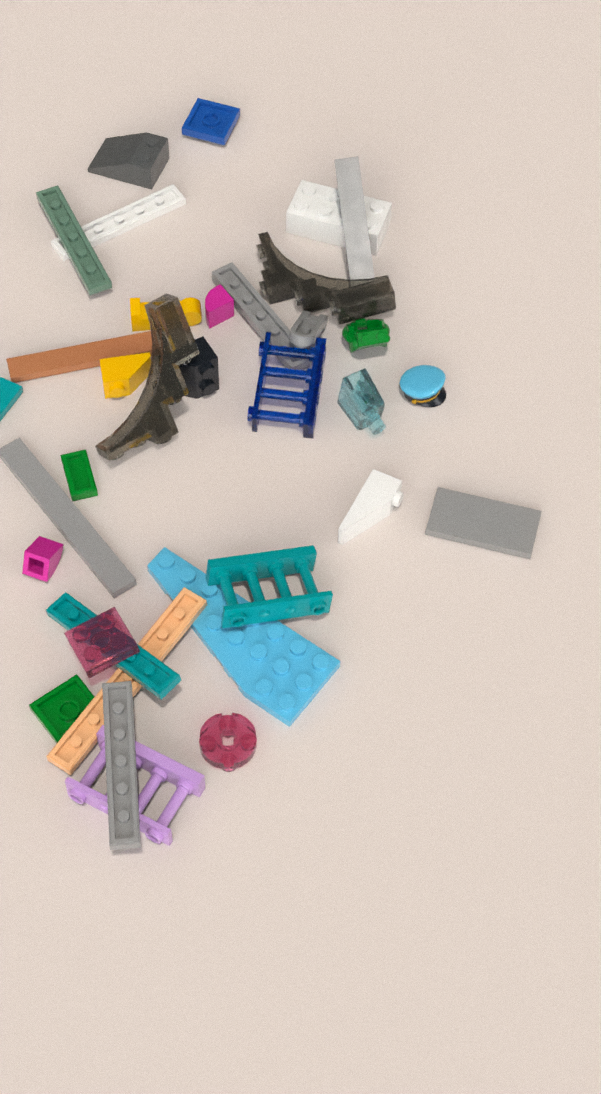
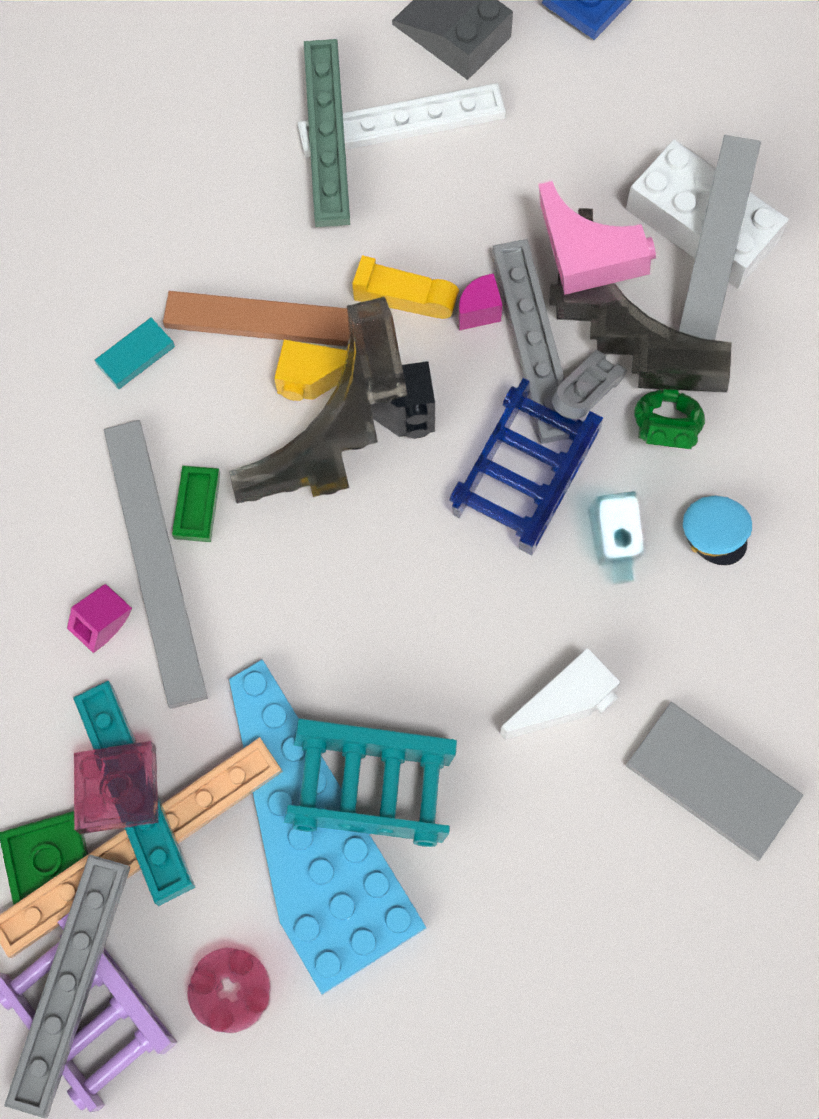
camera: 25 degrees right, 15 degrees up
none -> bright pink arch [538,181,656,295]

